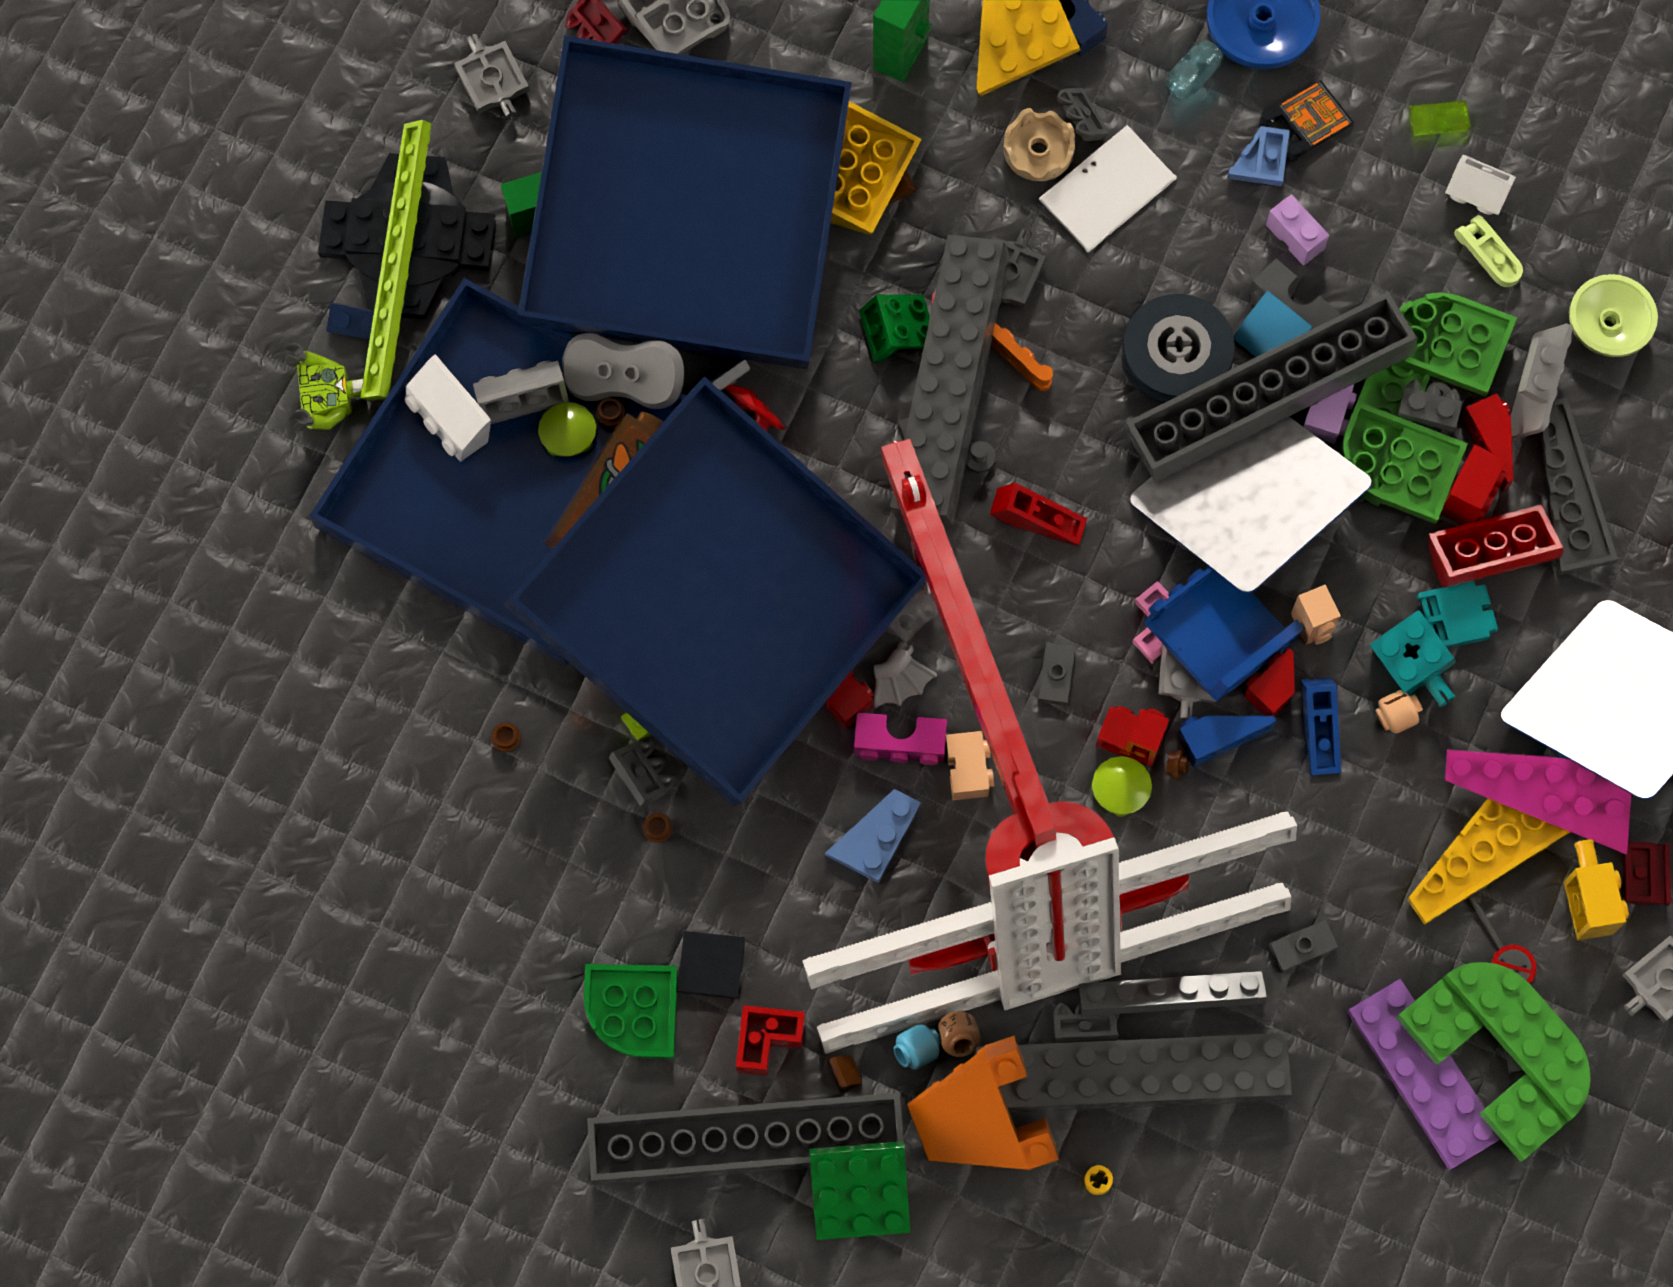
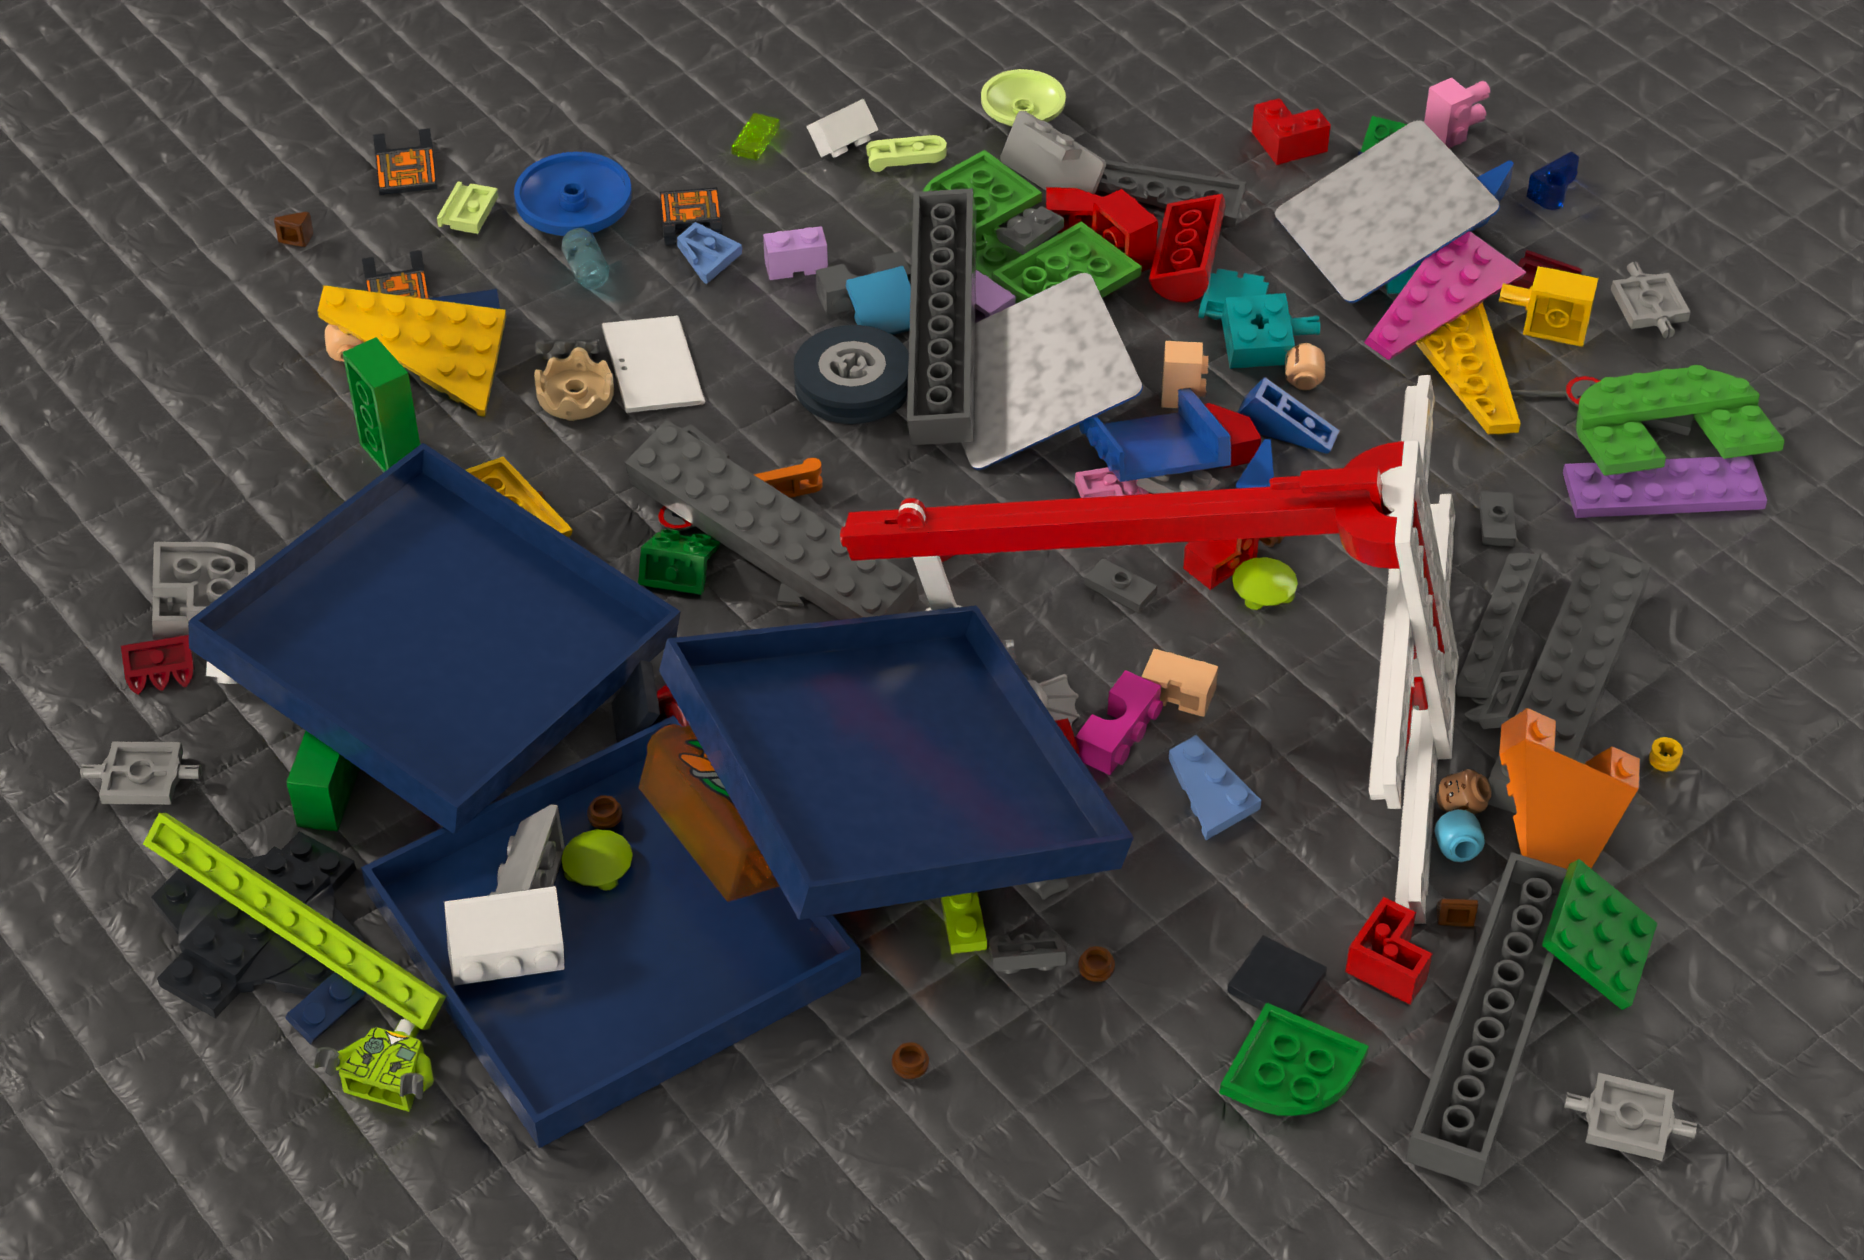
camera: 65 degrees left, 25 degrees down
light grey plate [562,333,684,409] -> none

